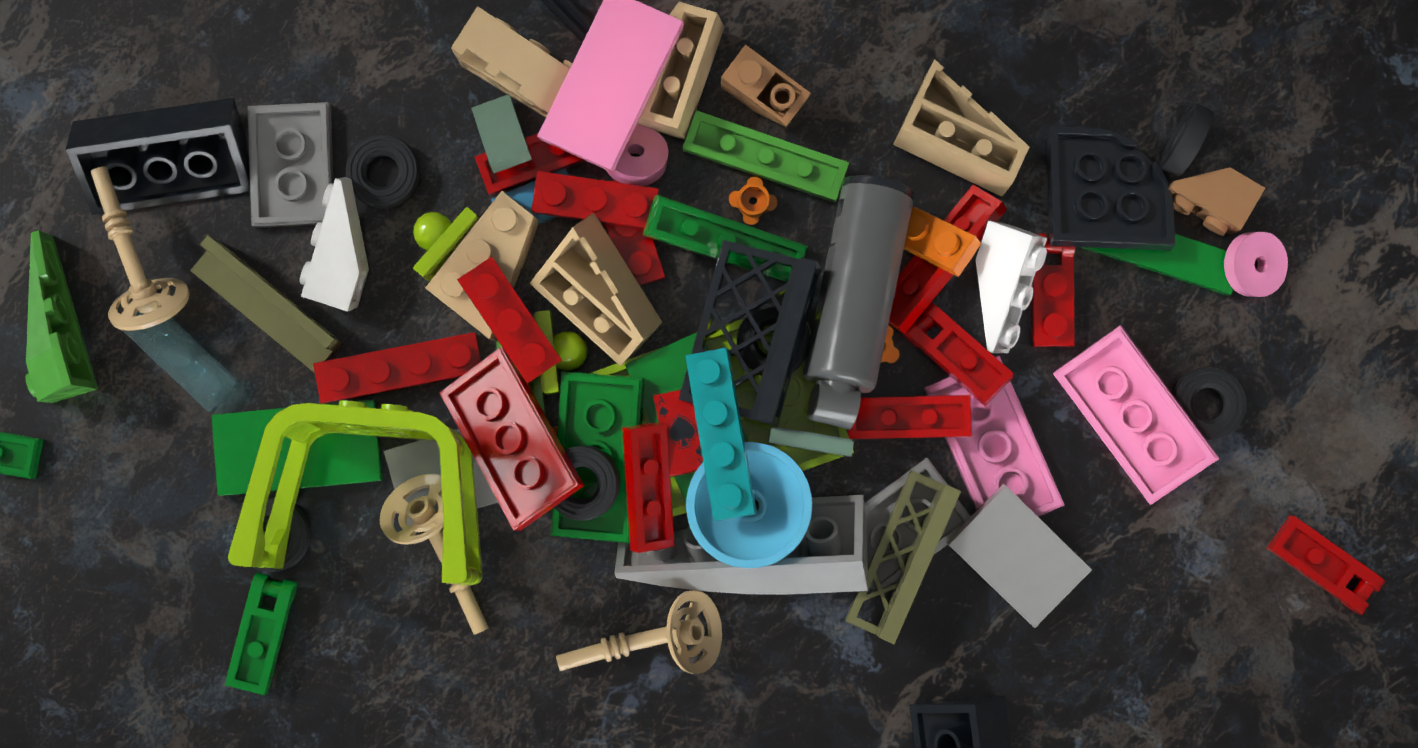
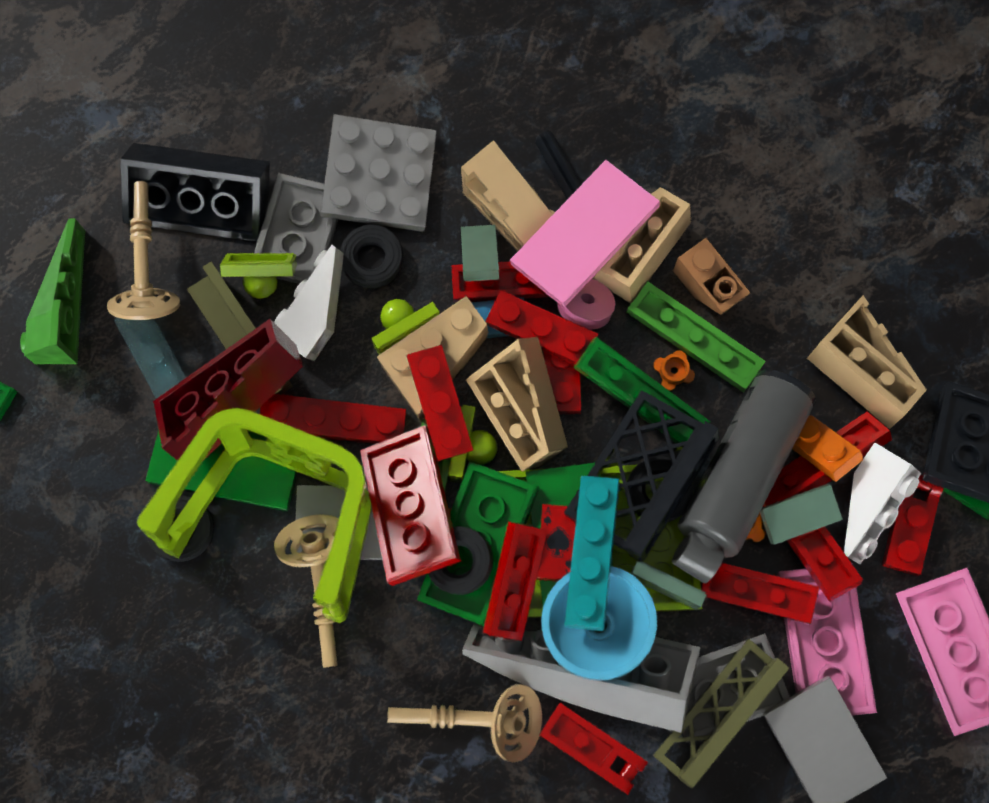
camera: 20 degrees right, 10 degrees down
green plate [225,572,297,695] -> none
none -> dark red wedge [153,319,303,461]
none -> lime tile [220,253,297,299]
none -> light grey plate [320,114,436,232]
none -> red plate [539,703,648,795]
none -> sand green tile [760,484,843,545]

